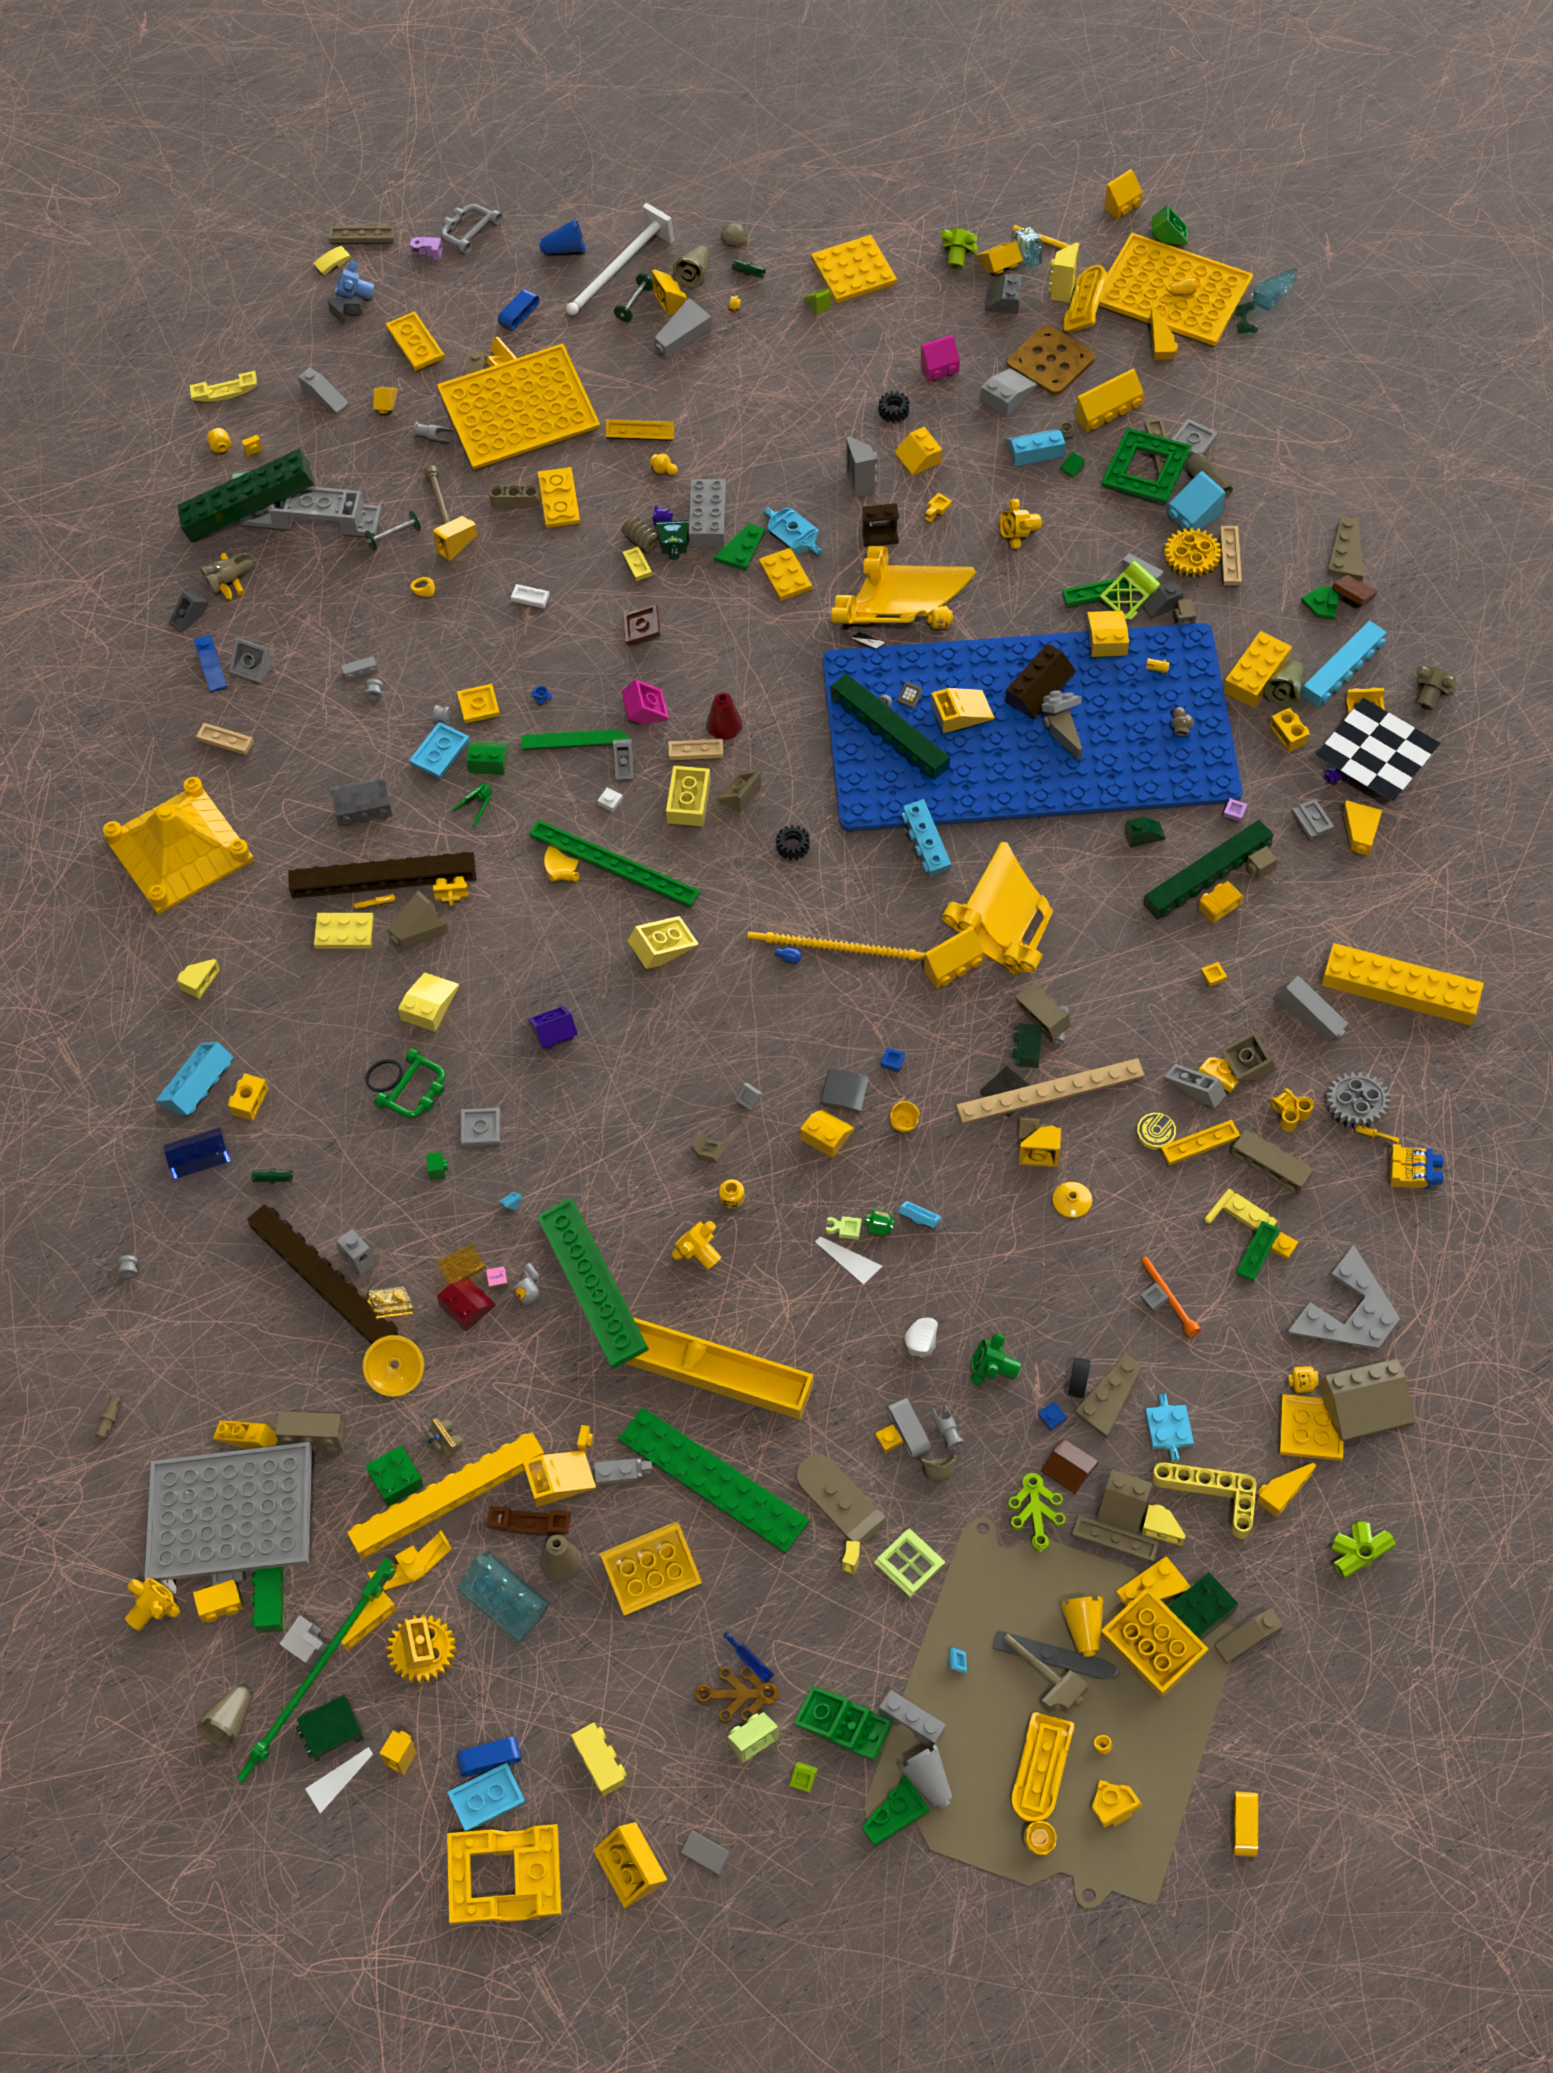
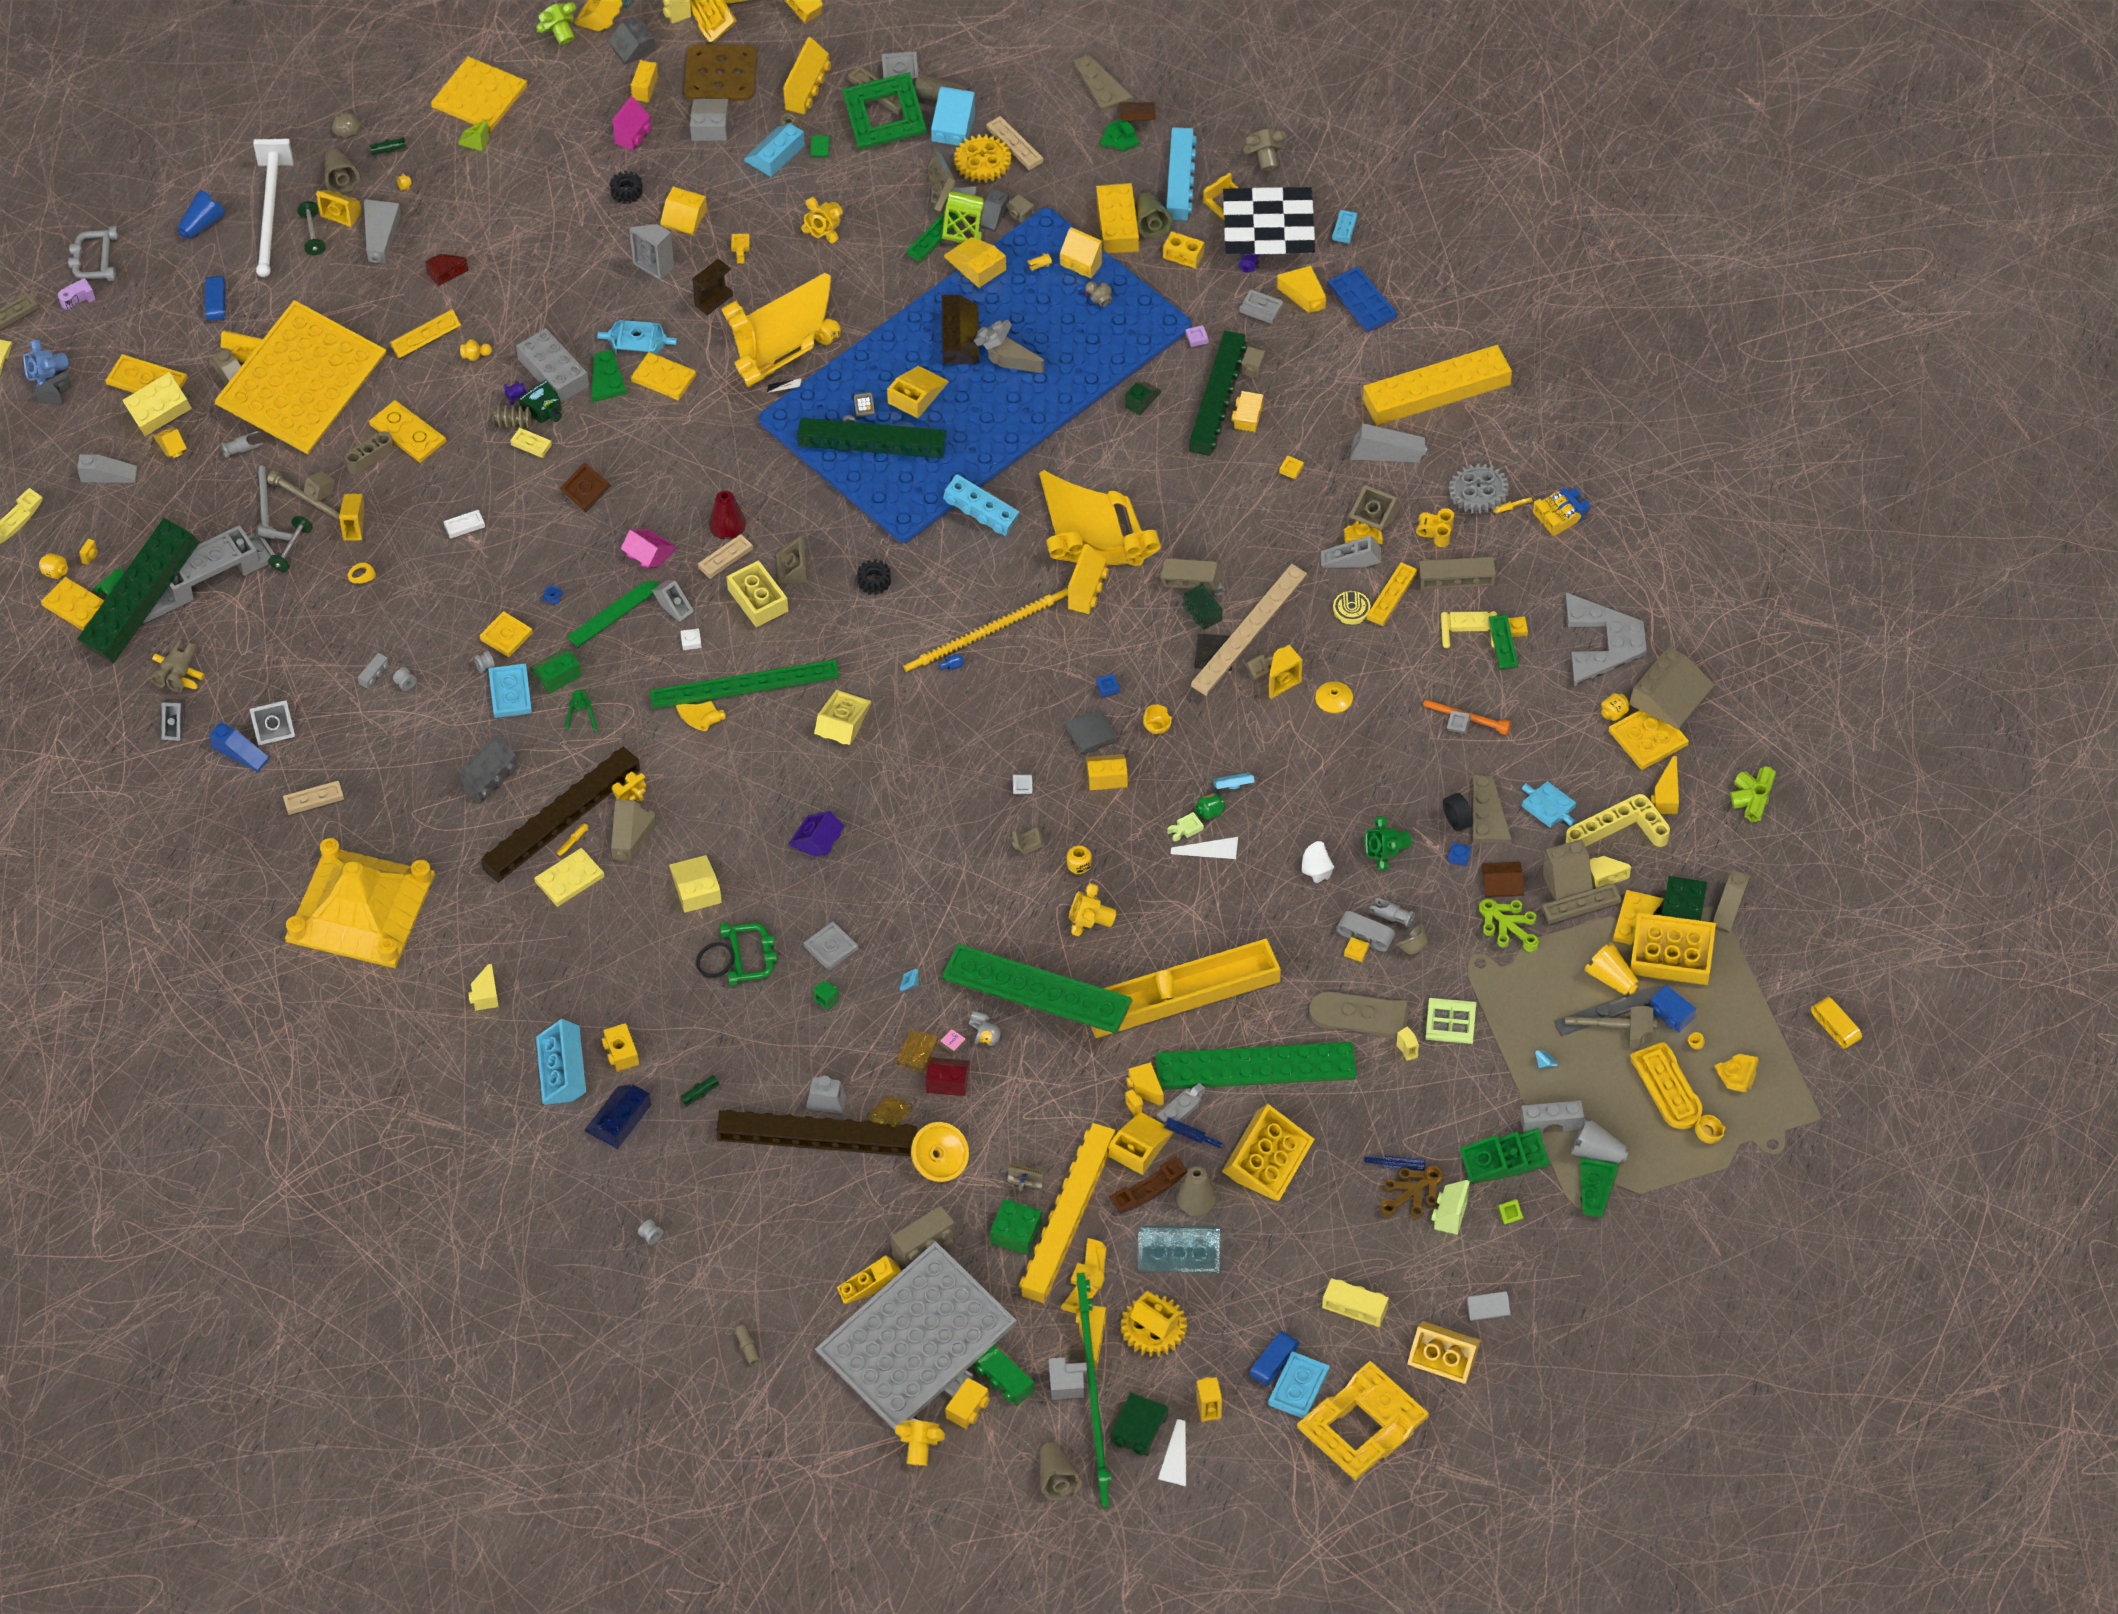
camera: 40 degrees left, 5 degrees down
none -> yellow plate [41,577,104,631]
none -> light yellow brick [122,372,192,436]
none -> light grey bar [255,466,293,541]
none -> dark tan brick [303,471,335,502]
none -> clear red slope [425,254,469,286]
none -> yellow brick [631,60,658,102]
none -> dark tan wing [928,151,955,211]
none -> yellow slope [1060,227,1102,278]
none -> yellow slope [1126,1062,1164,1106]
none -> clear blue axle [1164,1117,1223,1148]
none -> blue plate [1328,266,1397,333]
none -> medium azure plate [1332,210,1358,244]
none -> blue brick [1650,985,1696,1032]

